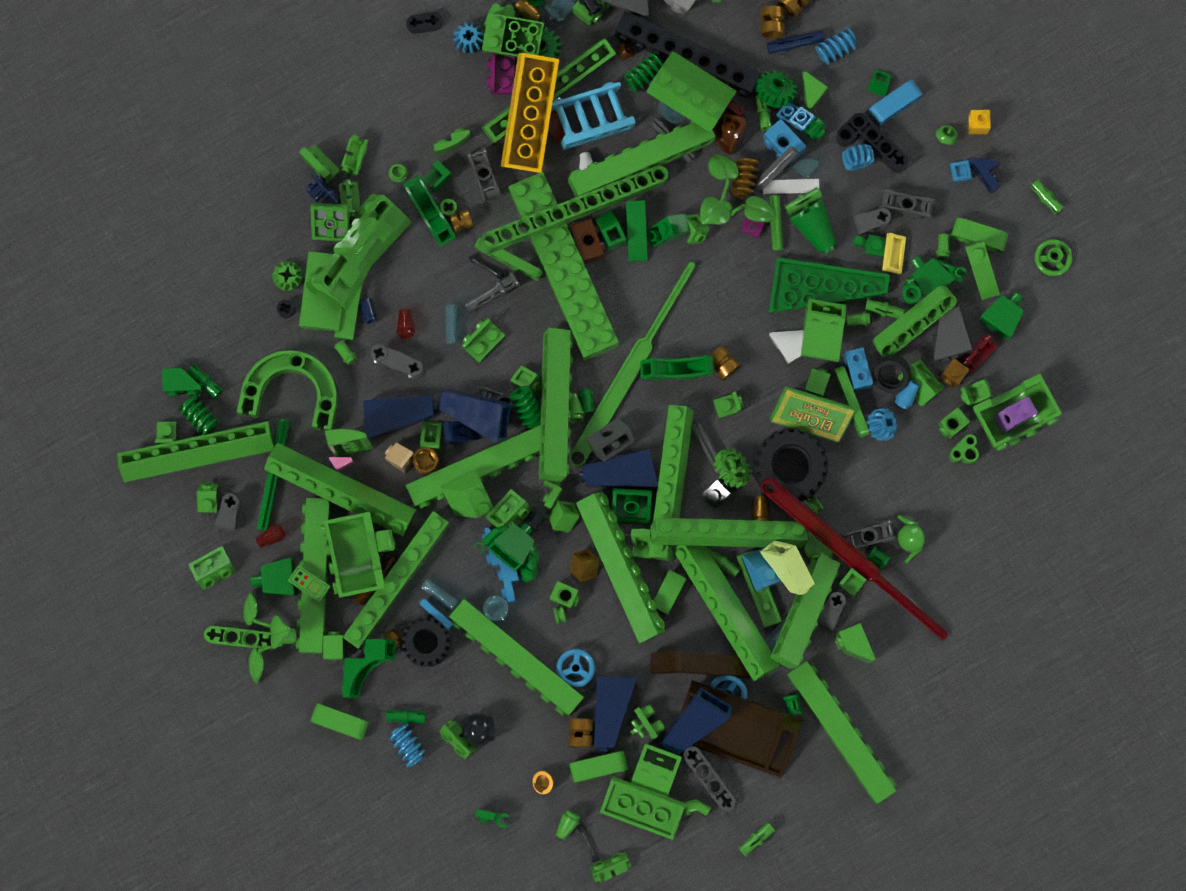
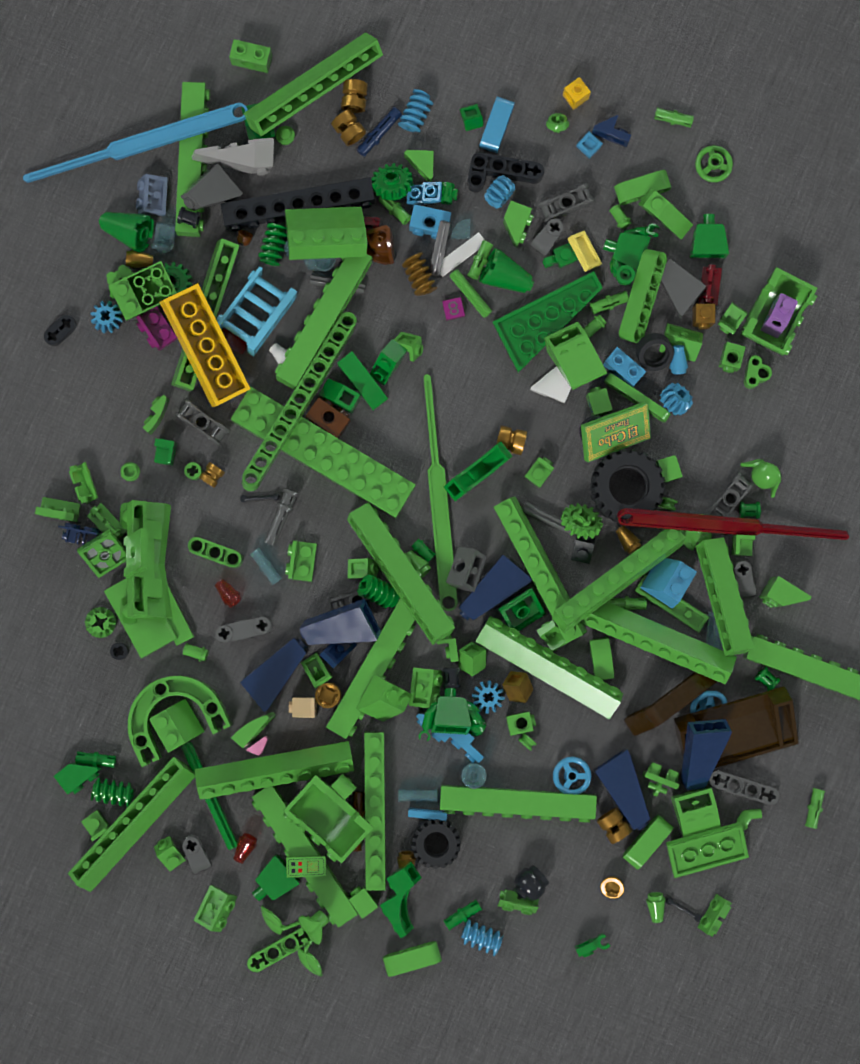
camera: 45 degrees left, 5 degrees up
dark blue pin [359,298,377,324] -> none
green arch [403,175,456,247] -> none
bright green beam [474,238,543,281] -> none
bright green plant [700,154,774,225] -> none
yellowish green slope [760,541,815,595] -> none
none -> bright green slope [149,699,205,753]
none -> bright green beam [188,537,243,568]
none -> dark azure gear [472,680,505,714]
none -> bright green slope [503,201,534,248]
none -> bright green panel [656,455,683,483]

